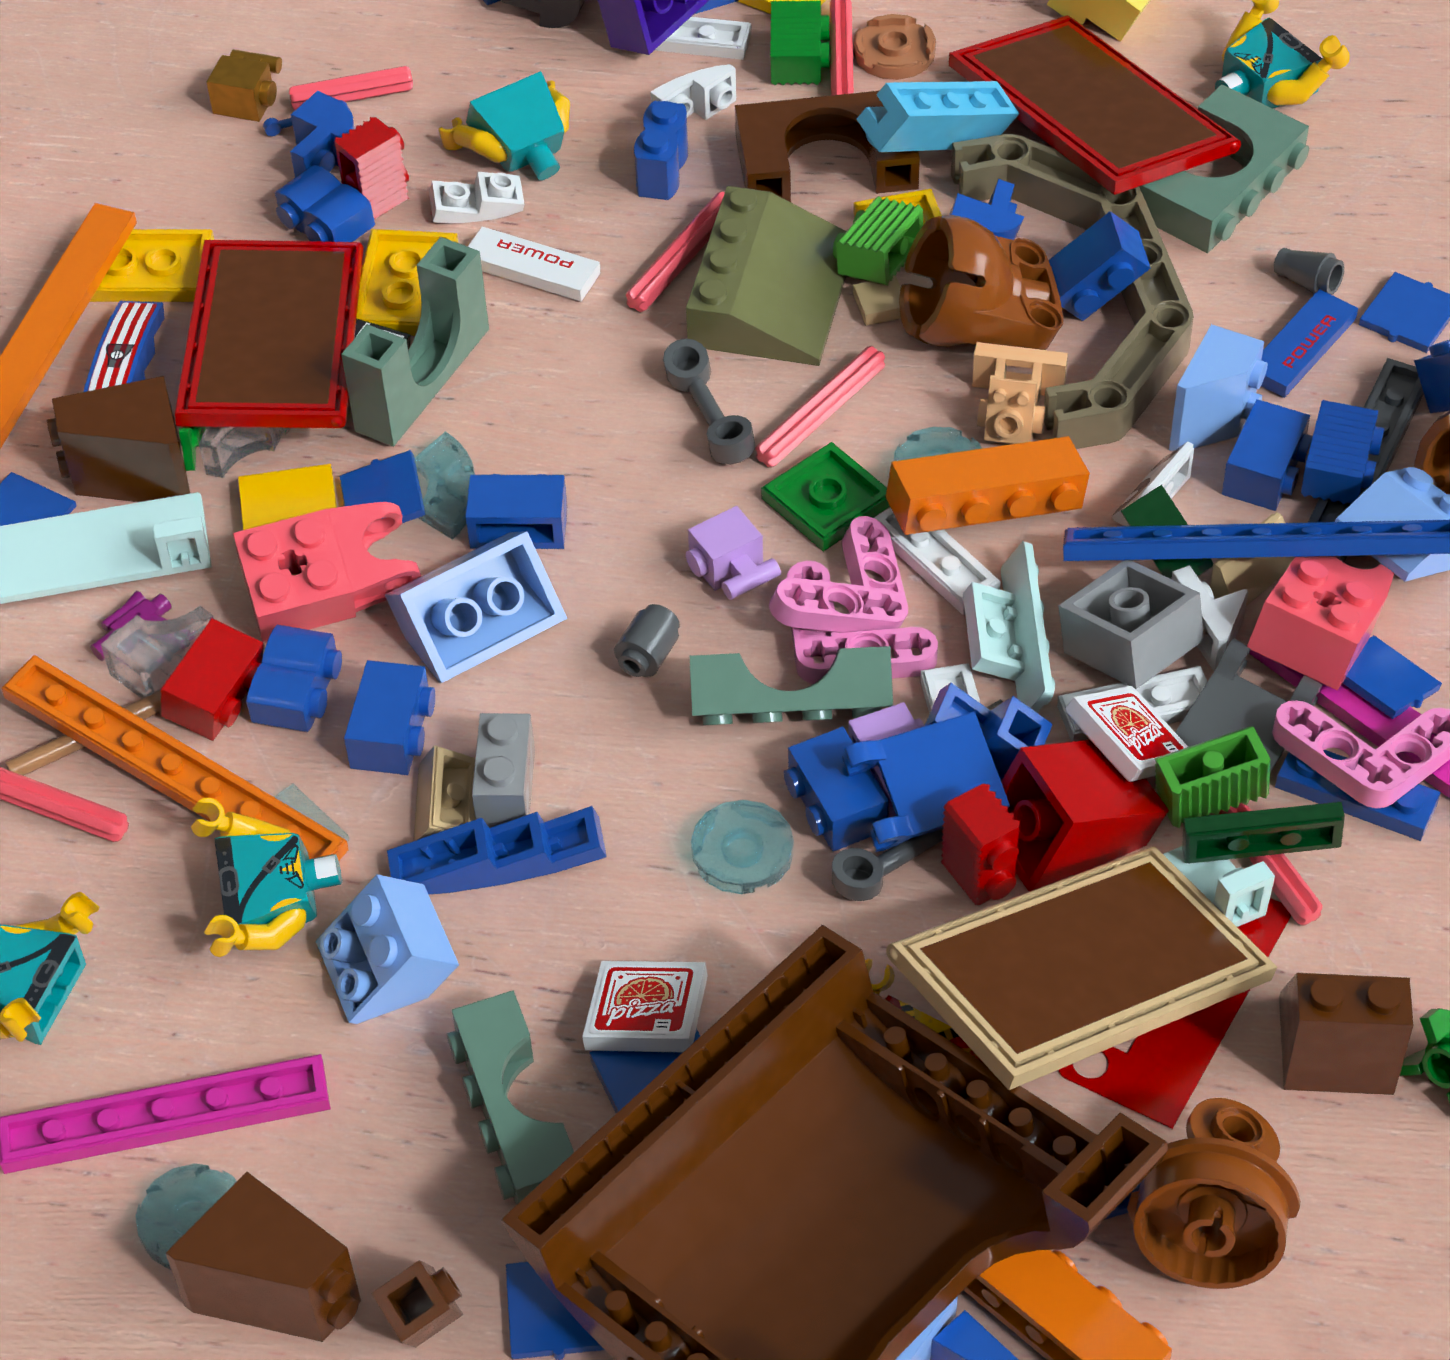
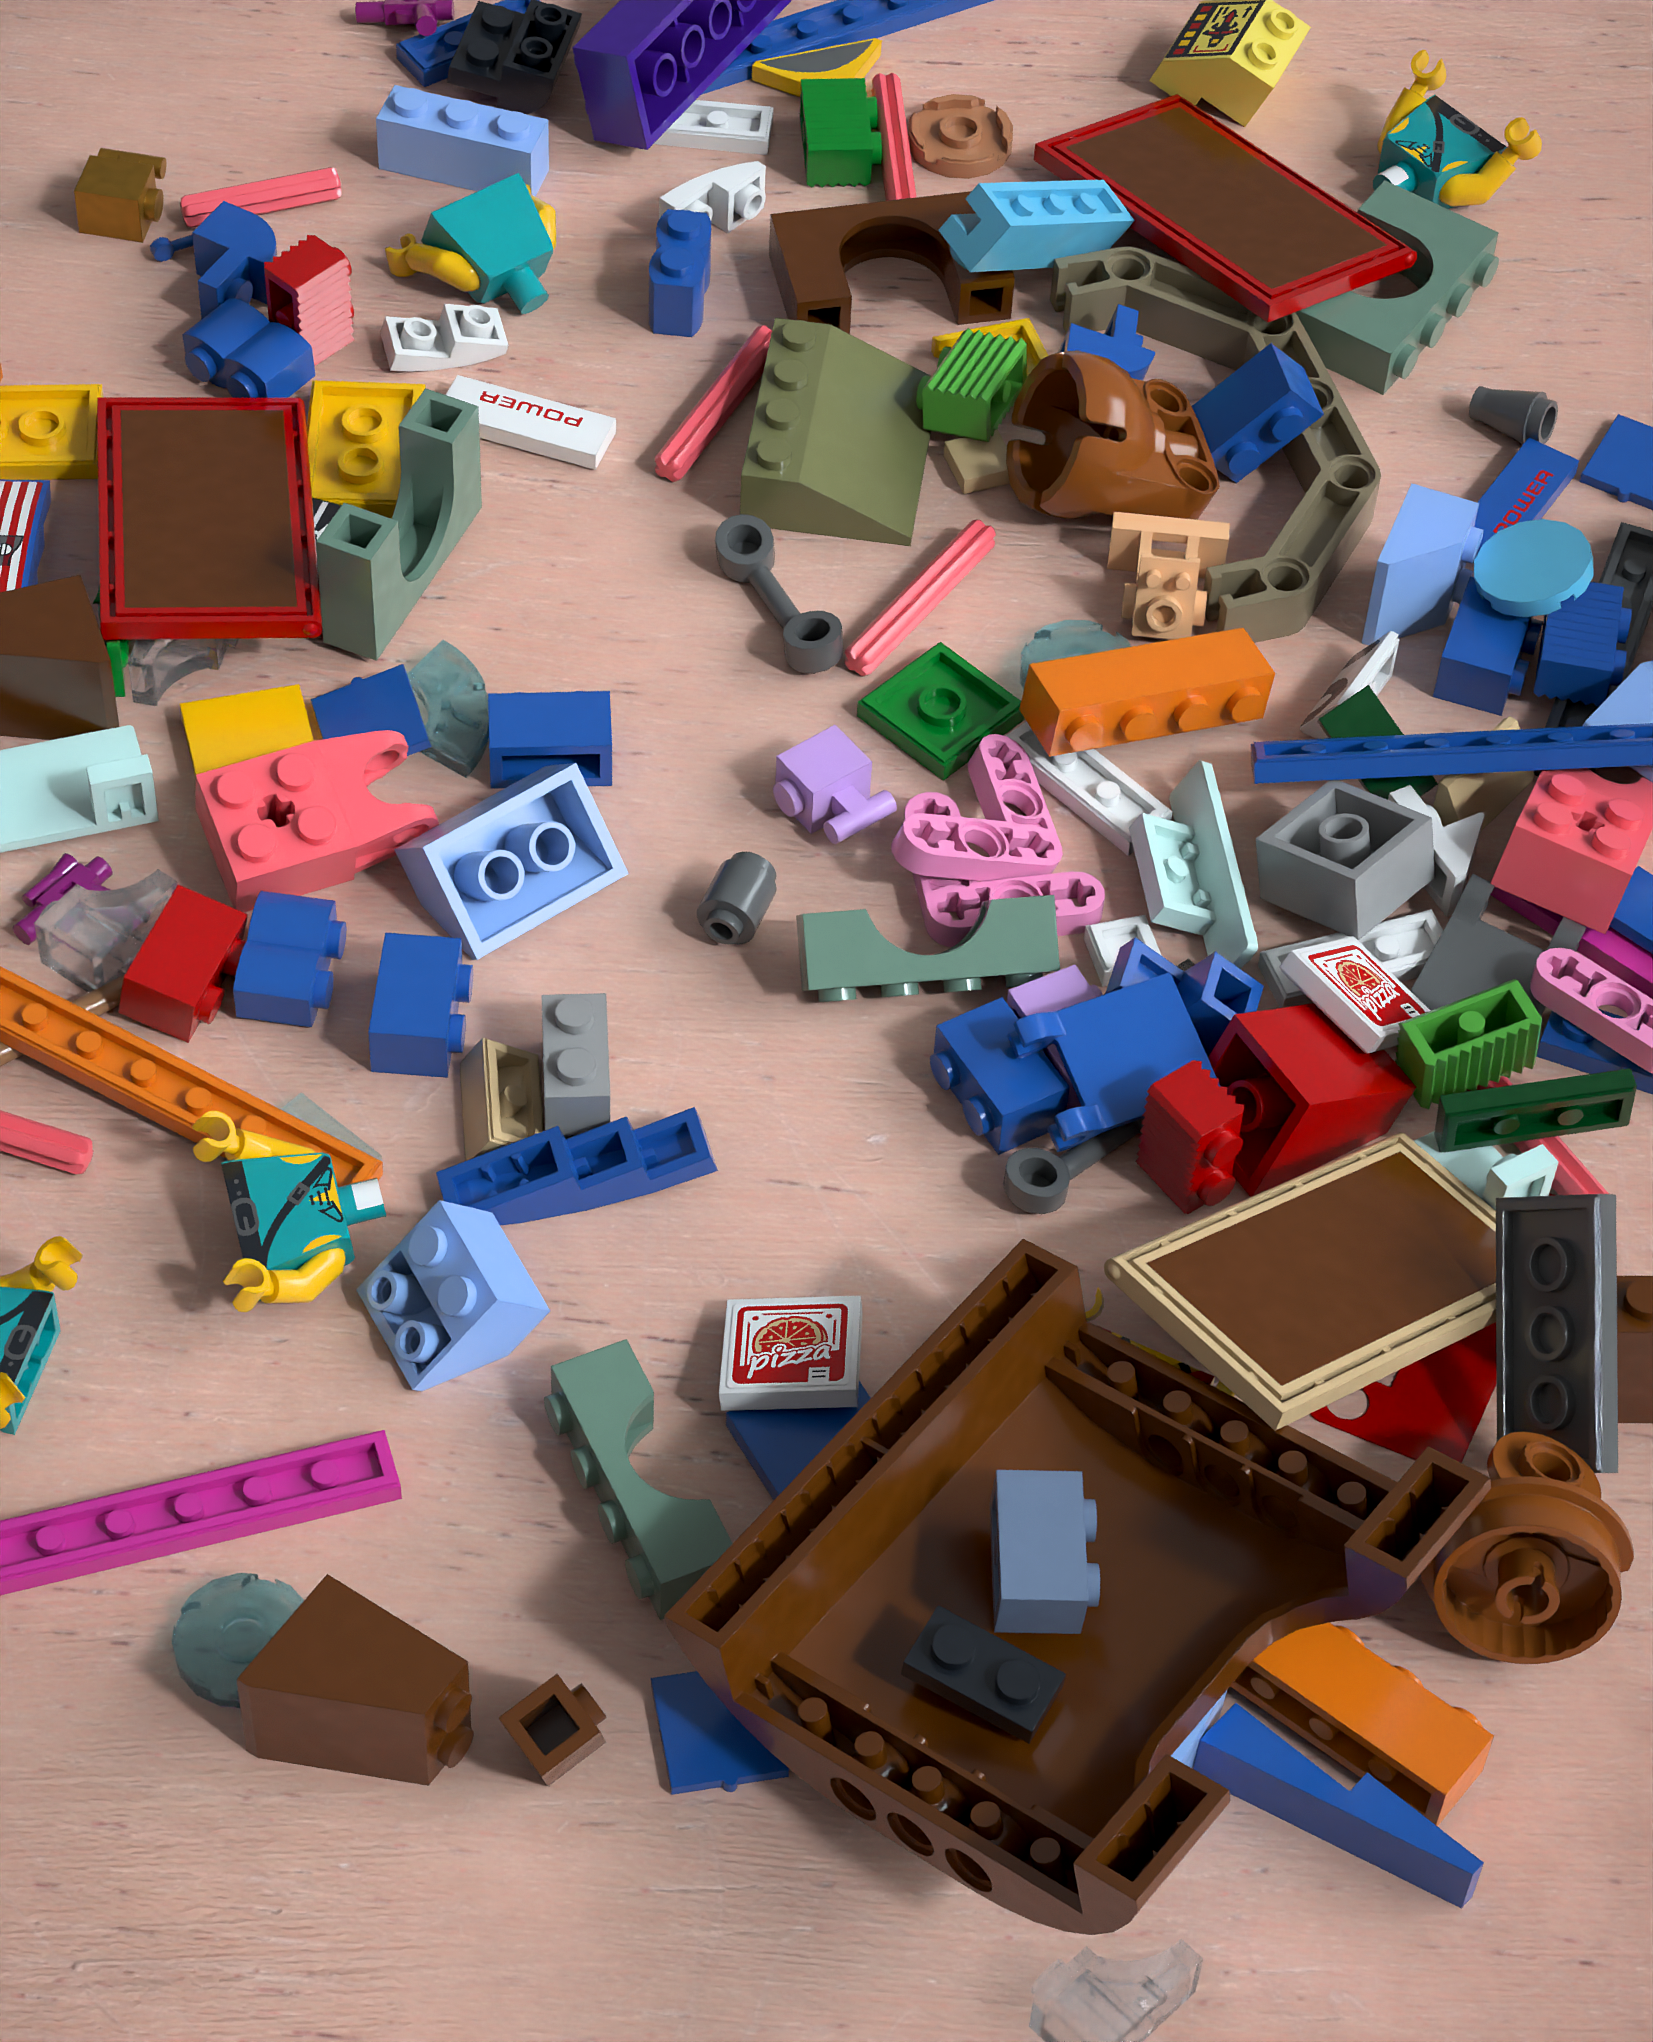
camera: 10 degrees left, 0 degrees up
clear light blue tile [691,800,794,894] -> none
none -> light blue brick [376,85,549,197]
none -> black plate [901,1605,1066,1744]
none -> sand blue brick [989,1470,1100,1634]
none -> medium azure tile [1474,519,1594,617]
none -> dark grey tile [1496,1194,1618,1473]

